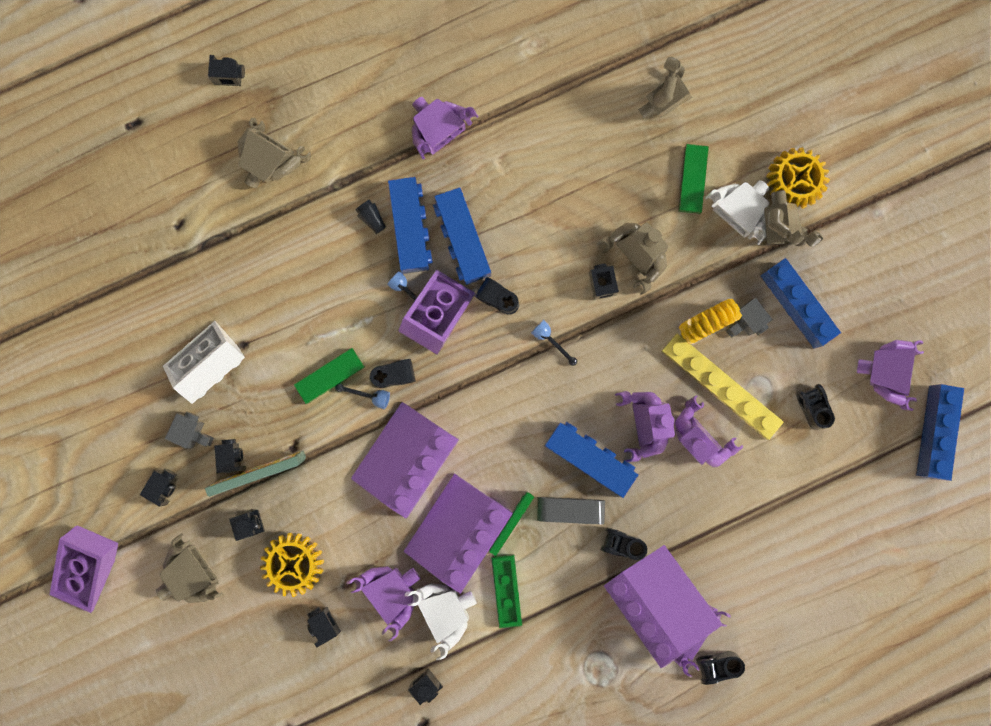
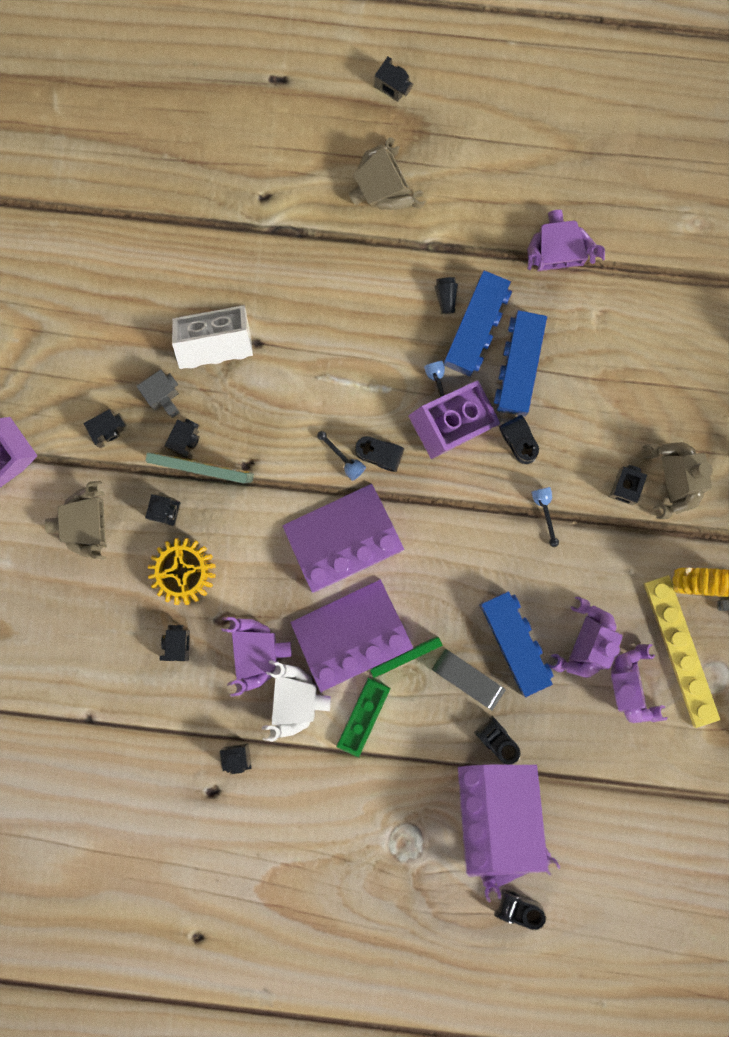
camera: 40 degrees right, 0 degrees up
green tile [294,348,365,404] -> none

